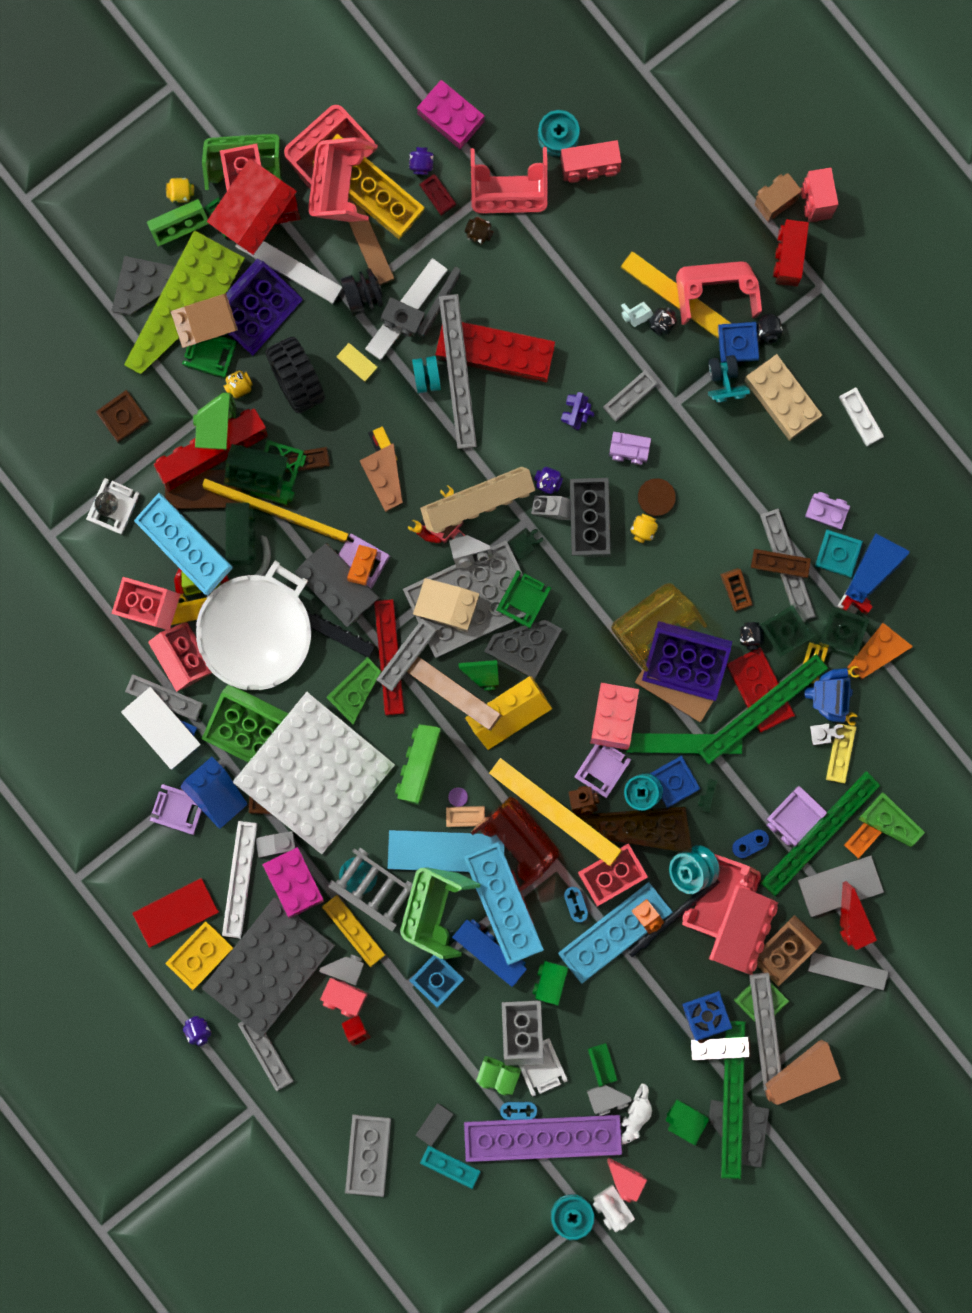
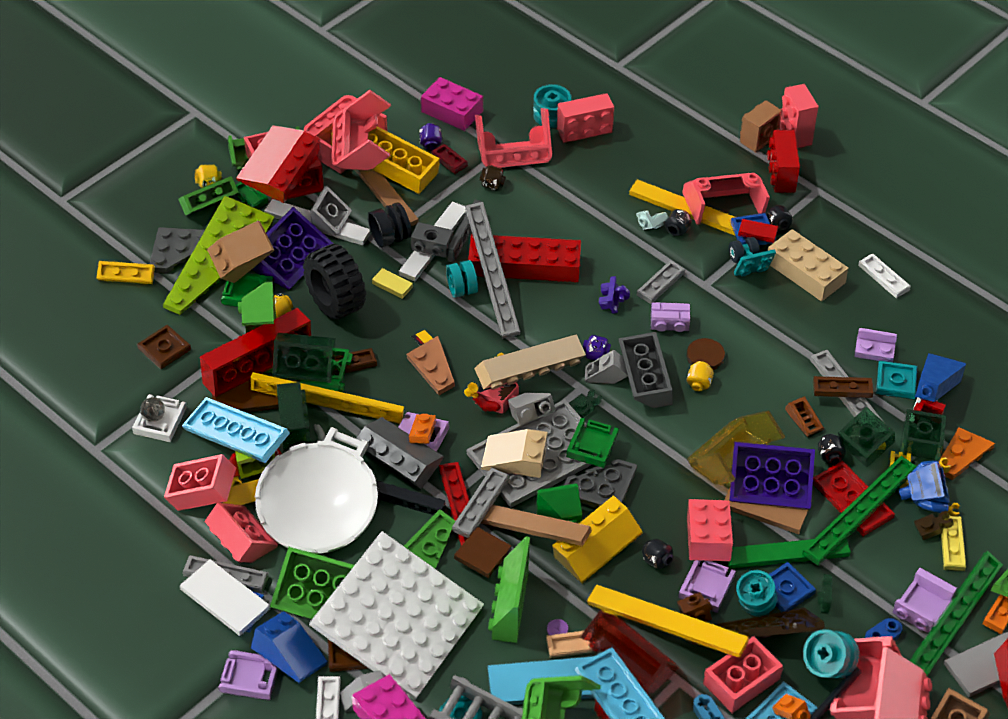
camera: 10 degrees left, 35 degrees down
none -> yellow tile [97,261,155,284]
none -> light grey slope [310,186,352,236]
none -> reddish brown tile [454,527,512,578]
none -> black head [642,538,673,569]
none -> red tile [738,219,778,243]

